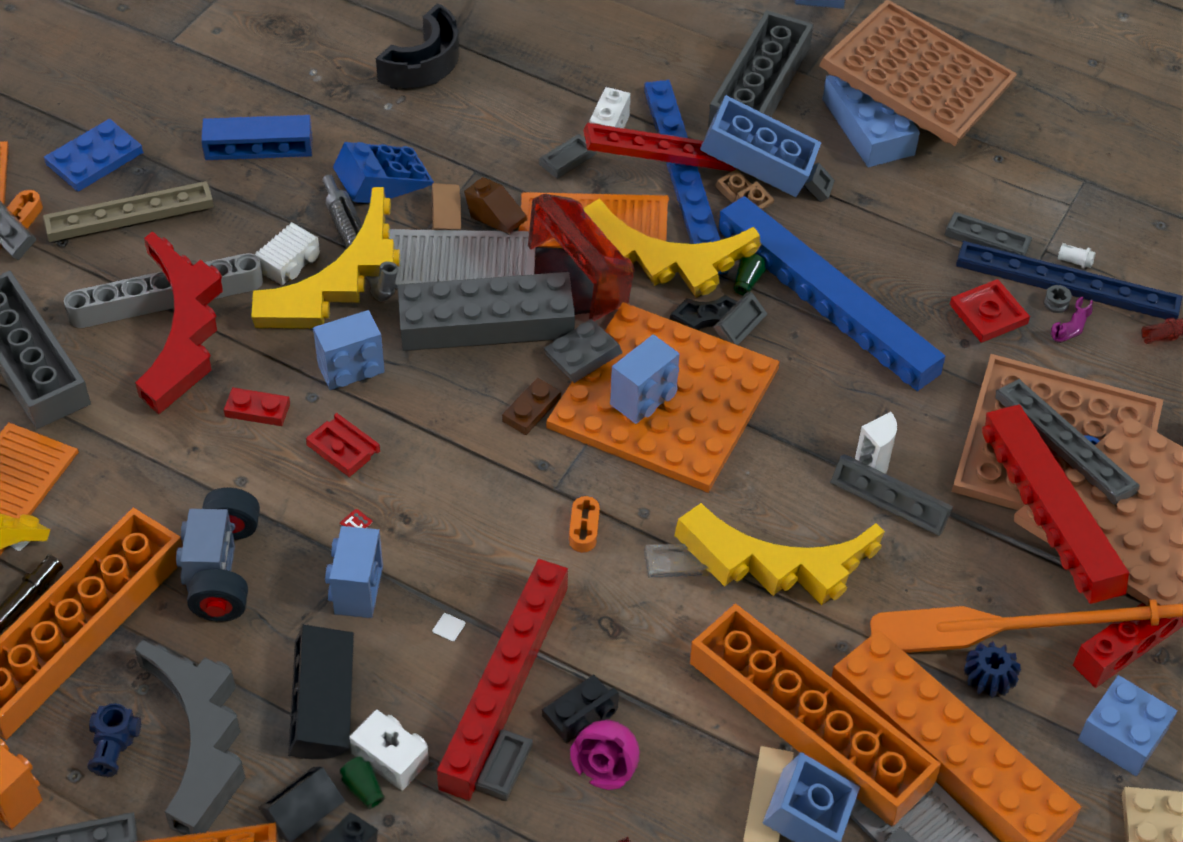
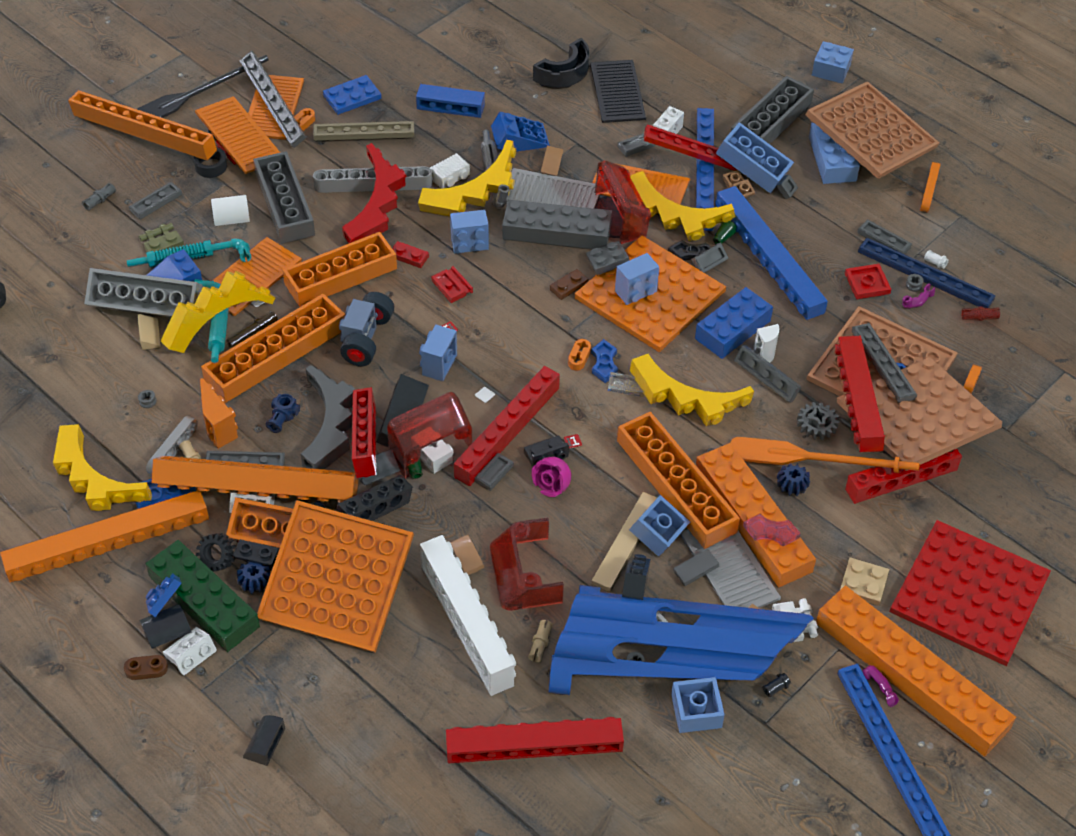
camera: 15 degrees right, 0 degrees up
reddish brown slope [464,177,527,234] -> none
medium blue brick [1078,675,1178,777] -> none
none -> orange brick [282,232,397,307]
none -> red brick [352,387,376,478]
none -> clear red windscreen [387,392,472,479]
none -> red sticker [564,434,582,449]
none -> black window [590,60,646,123]
none -> blue tile [591,339,618,383]
none -> blue brick [695,287,773,359]
none -> clear pink tile [743,514,801,546]
none -> dark grey gear [797,402,839,440]
none -> orange beam [920,162,940,213]

